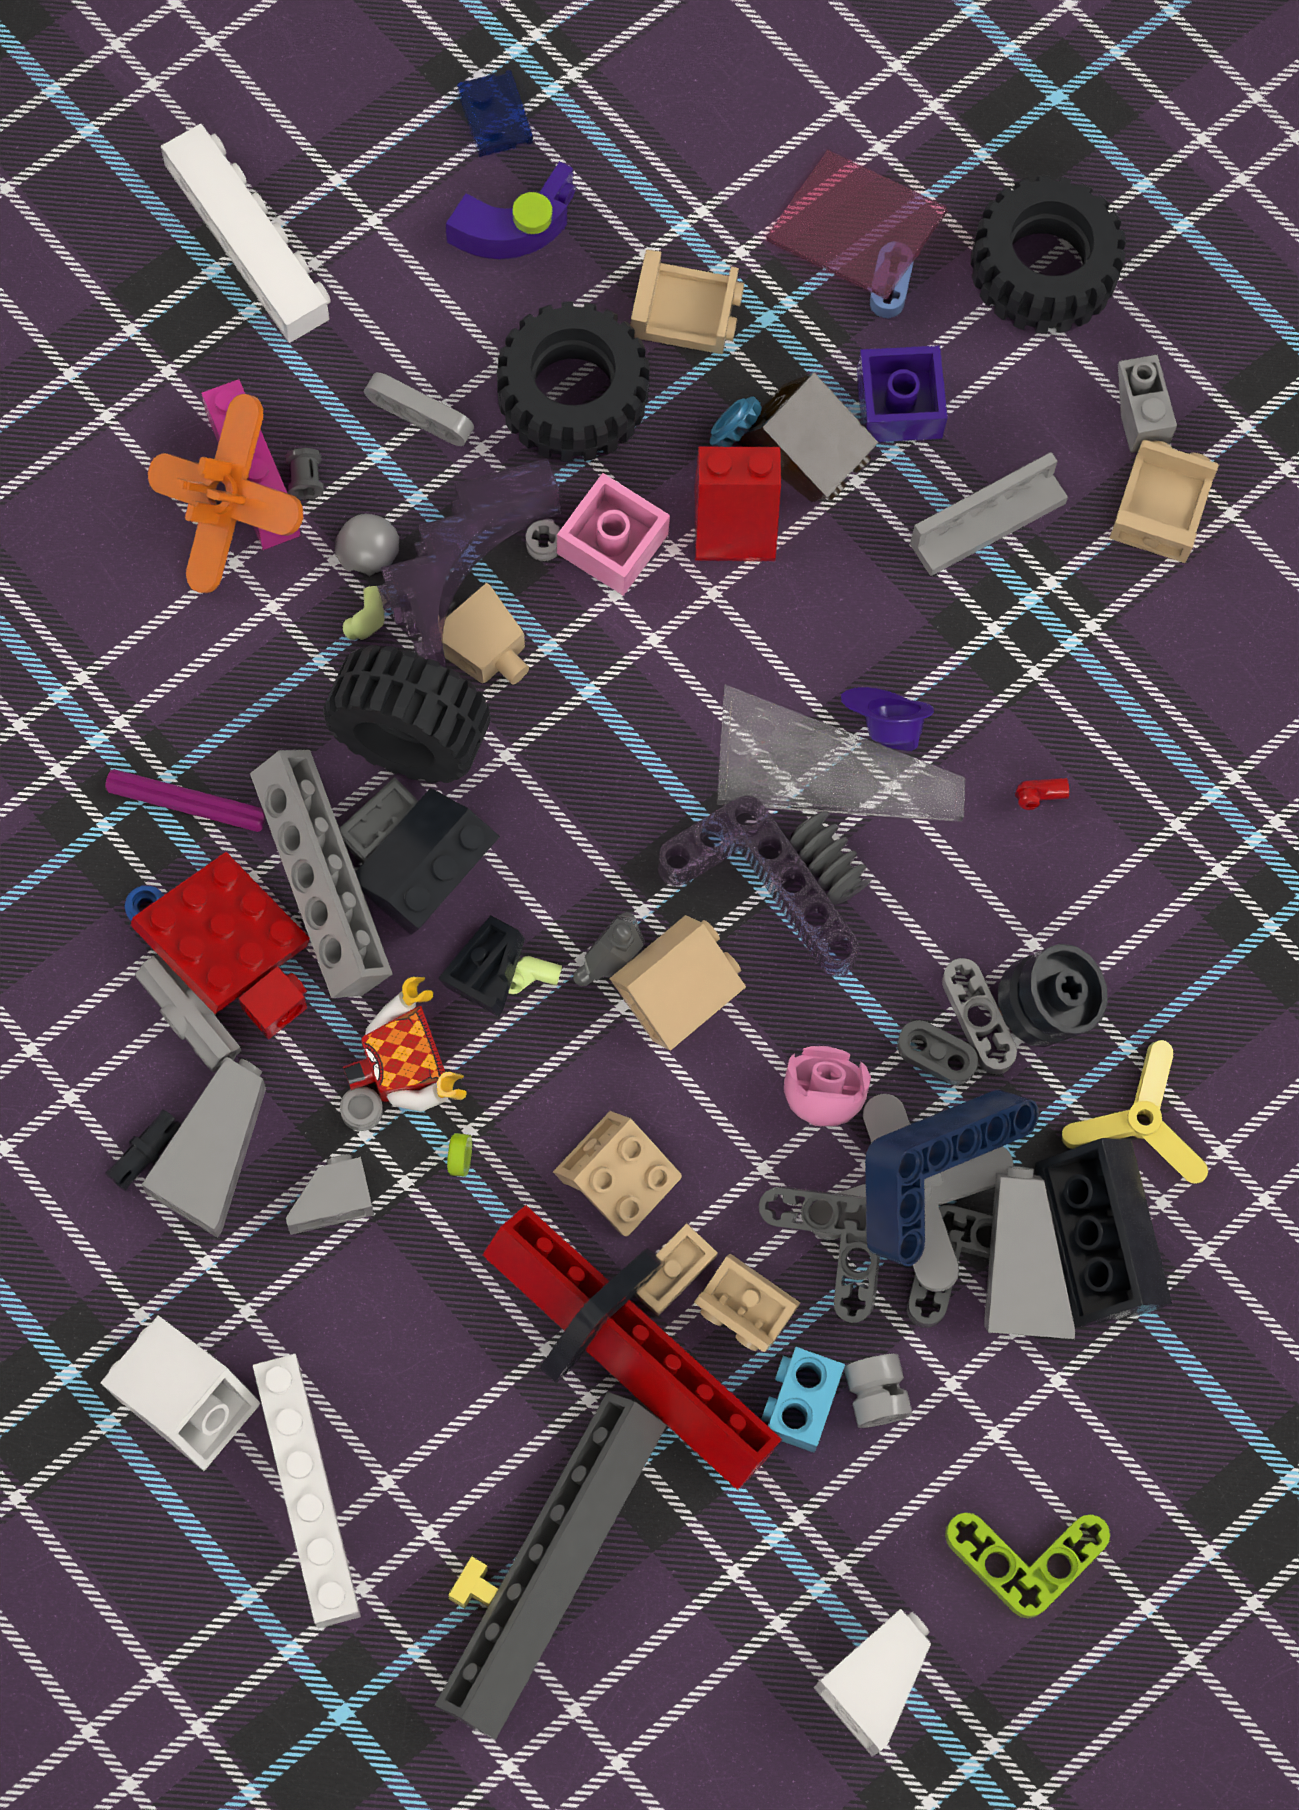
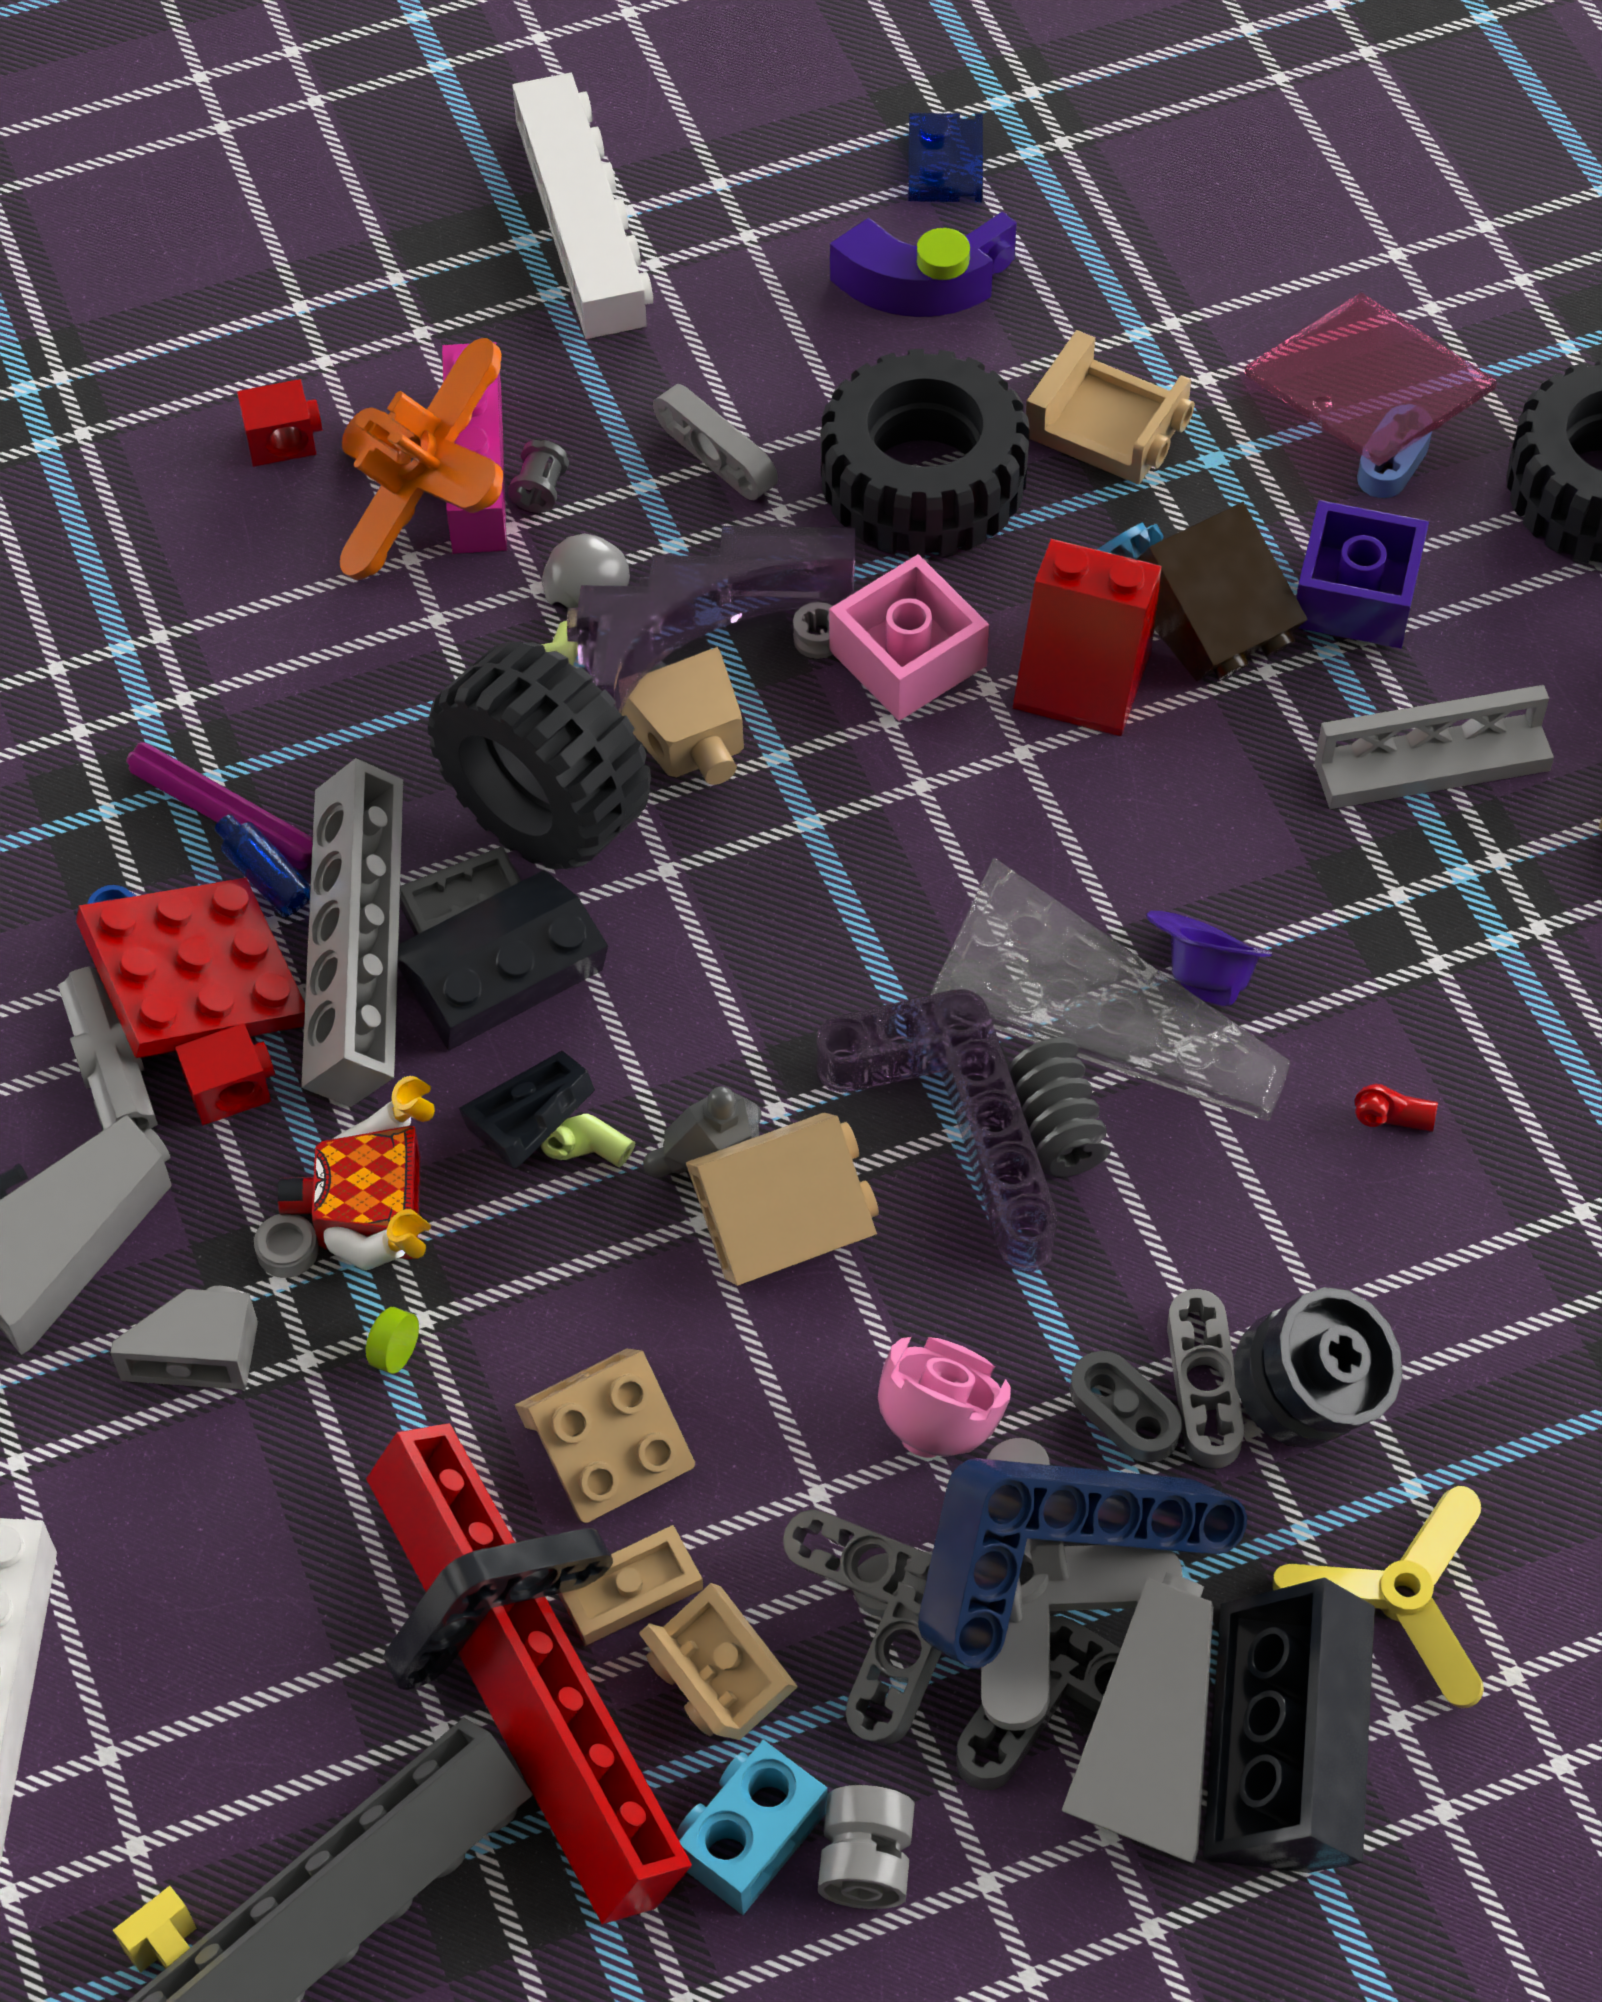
camera: 25 degrees right, 15 degrees down
none -> clear blue cylinder [214,814,311,917]
none -> red brick [237,379,323,467]

